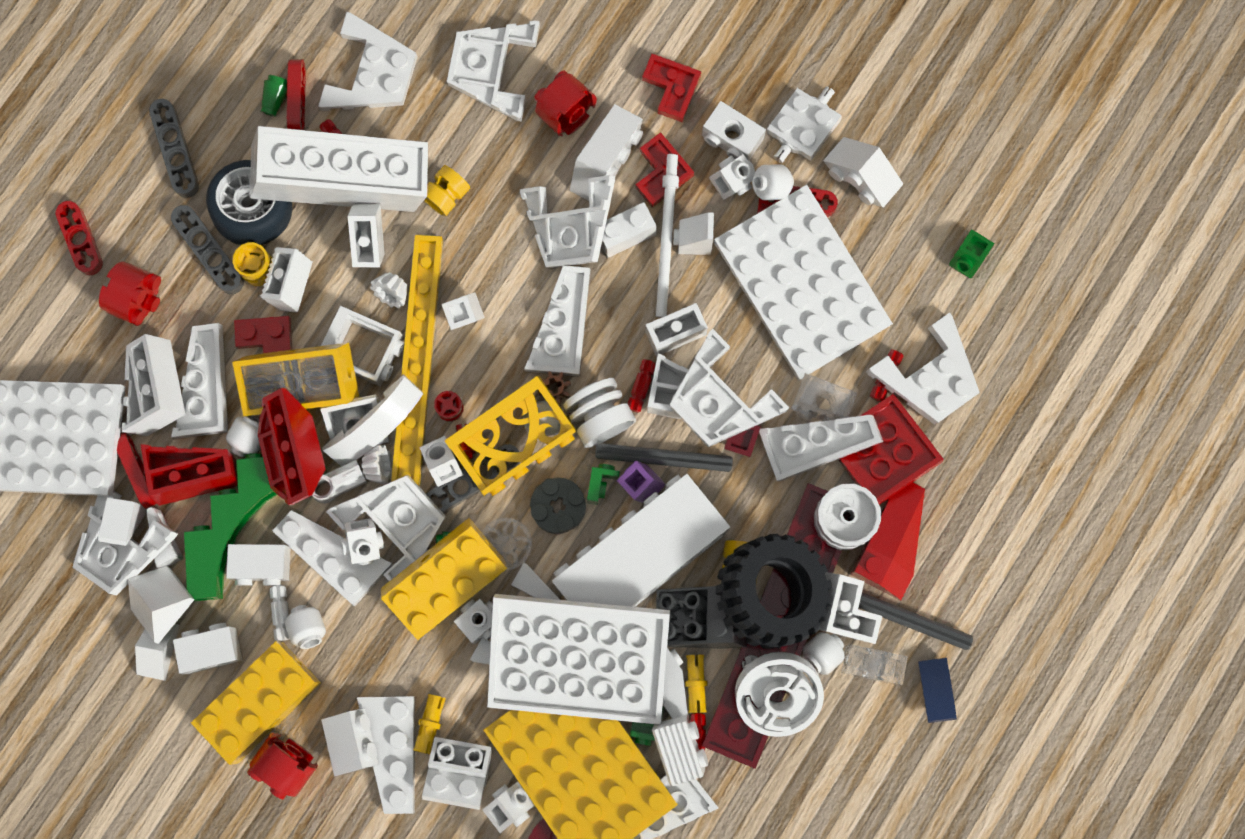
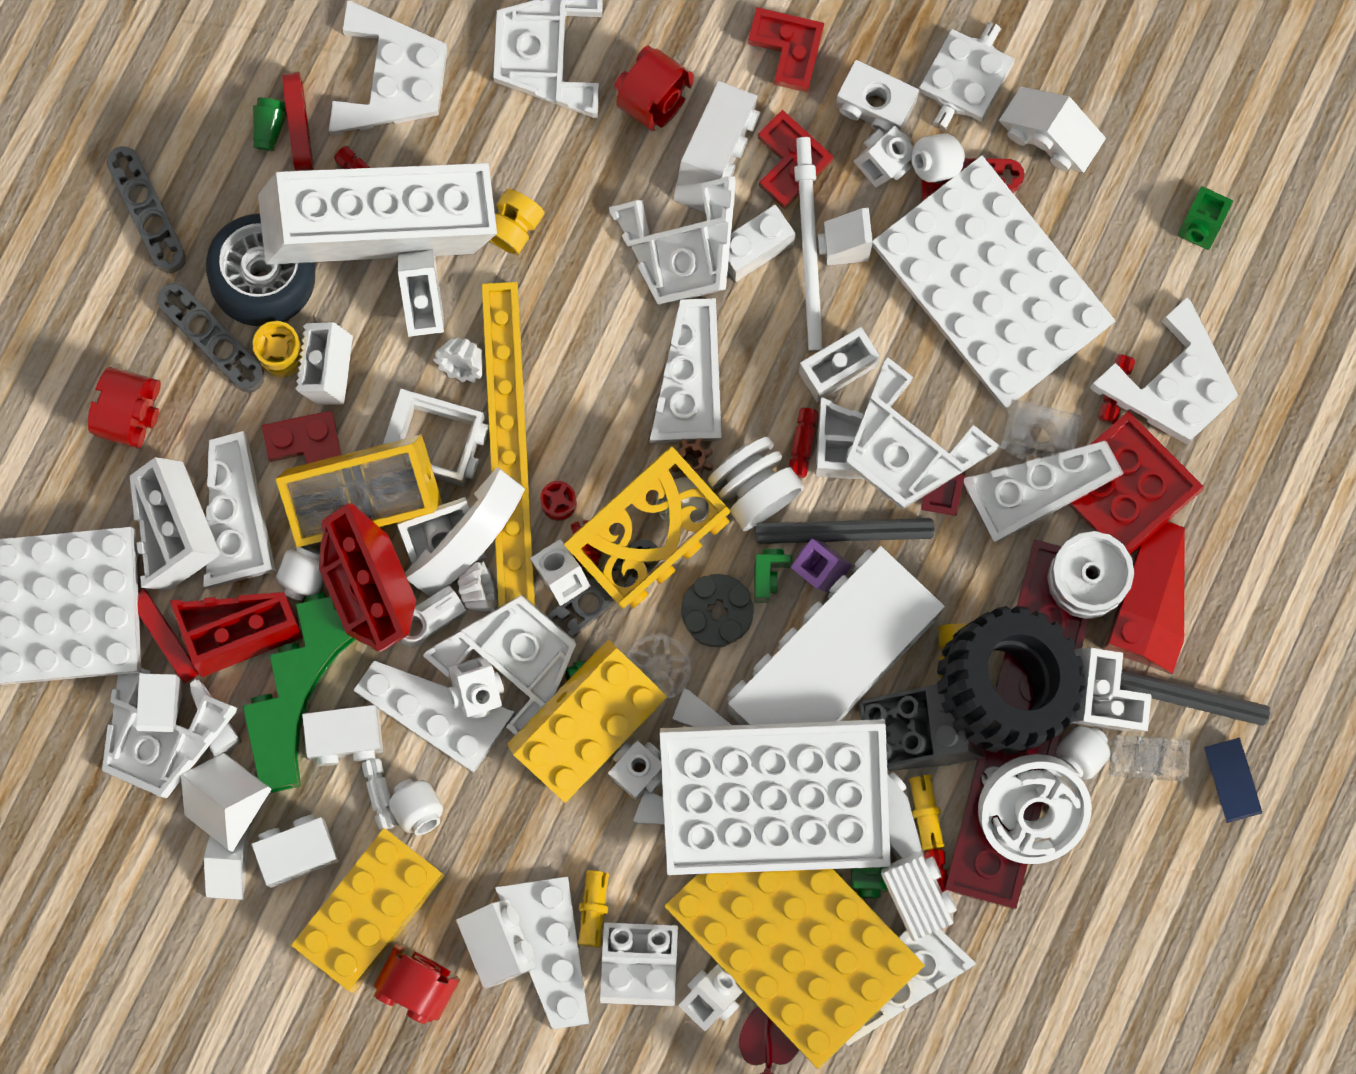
camera: 10 degrees left, 0 degrees up
red beam [55,201,103,276] -> none
white brick [441,292,485,330] -> none

